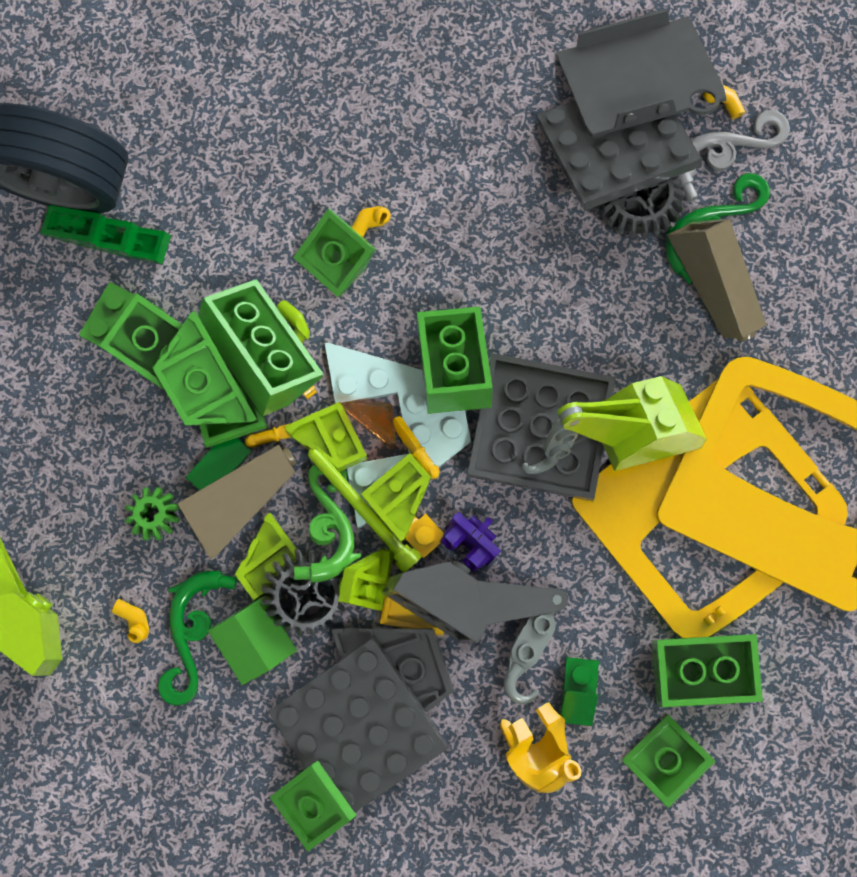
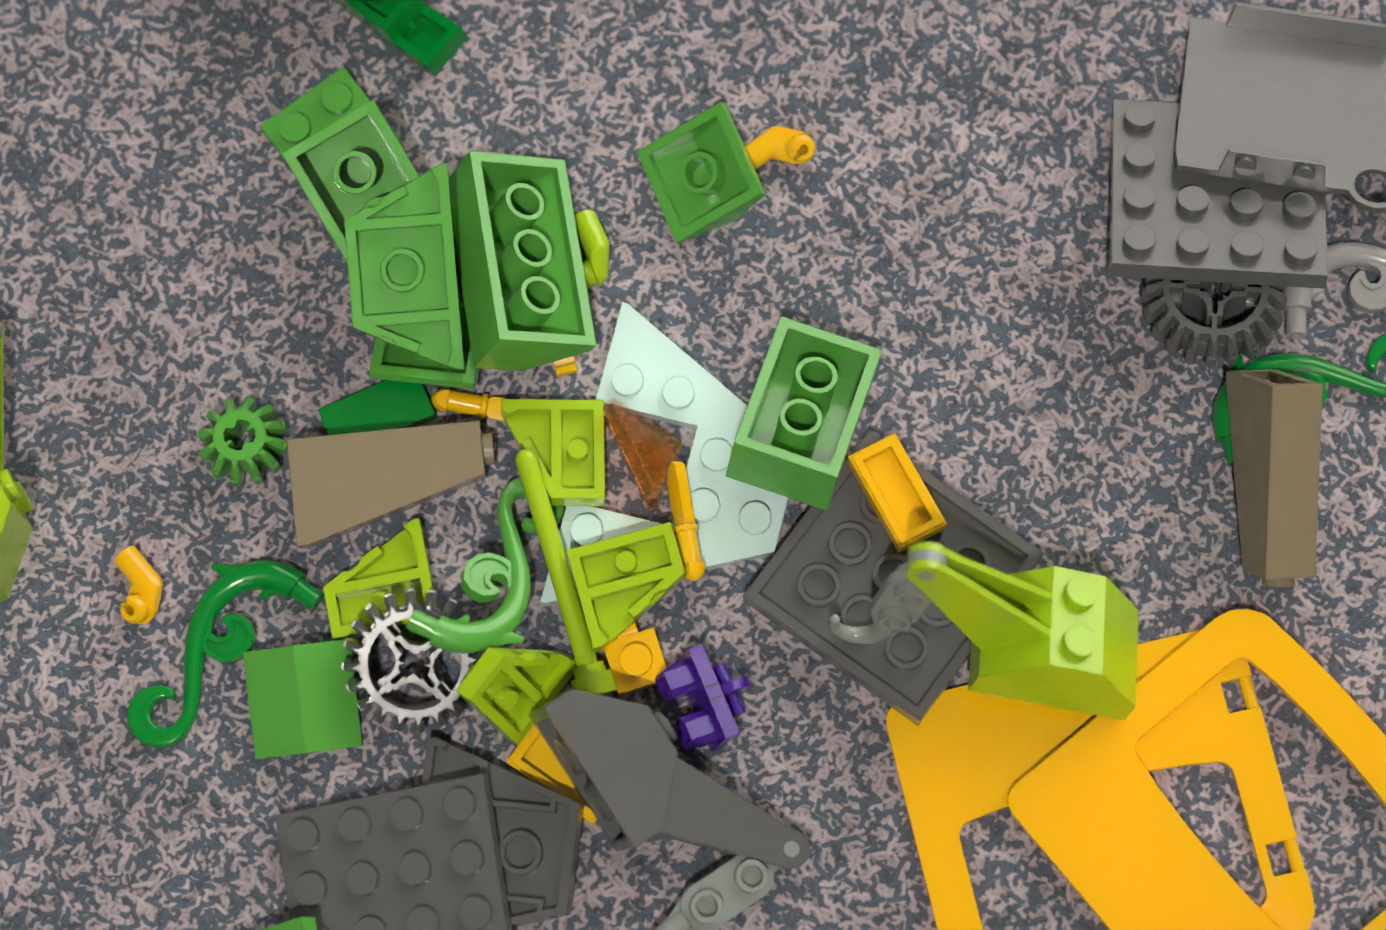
camera: 25 degrees right, 5 degrees down
none -> yellow tile [847,433,947,553]

